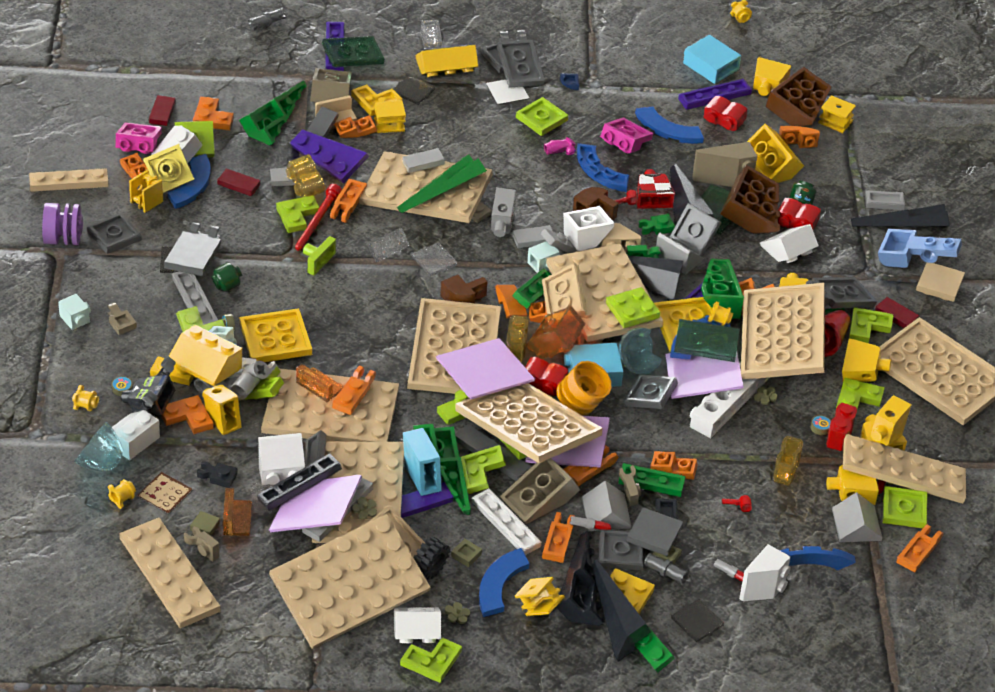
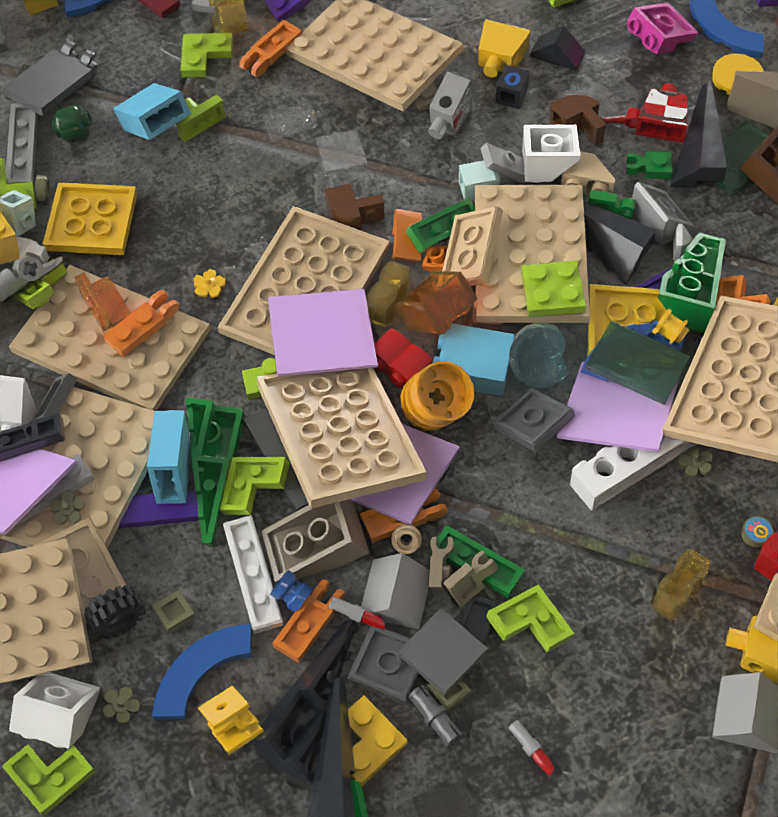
camera: 25 degrees right, 15 degrees up
red piece [295,184,342,251] -> none
green wedge [397,154,487,213] -> none
light grey tile [402,148,445,173] -> none
light grey tile [513,225,553,248] -> none
dark pink arm [544,137,576,155] -> none
blue tile [577,143,629,192] -> none
orange slope [651,451,698,480] -> none
tile [670,203,721,256] -> none
red hand [722,495,752,512] -> none
white slope [739,544,791,601] -> none
blue tile [779,546,856,570] -> none
none -> medium azure brick [113,83,191,140]
none -> yellow plant [193,269,226,298]
none -> blue wheel [270,570,313,613]
none -> tan plate [391,524,422,554]
none -> dark tan plate [443,551,498,607]
none -> yellow torso [478,19,530,78]
none -> lime plate [486,584,574,653]
none -> black brick [495,64,530,109]
none -> black slope [530,26,585,71]
none -> white slope [673,223,693,262]
none -> yellow tile [712,54,763,95]

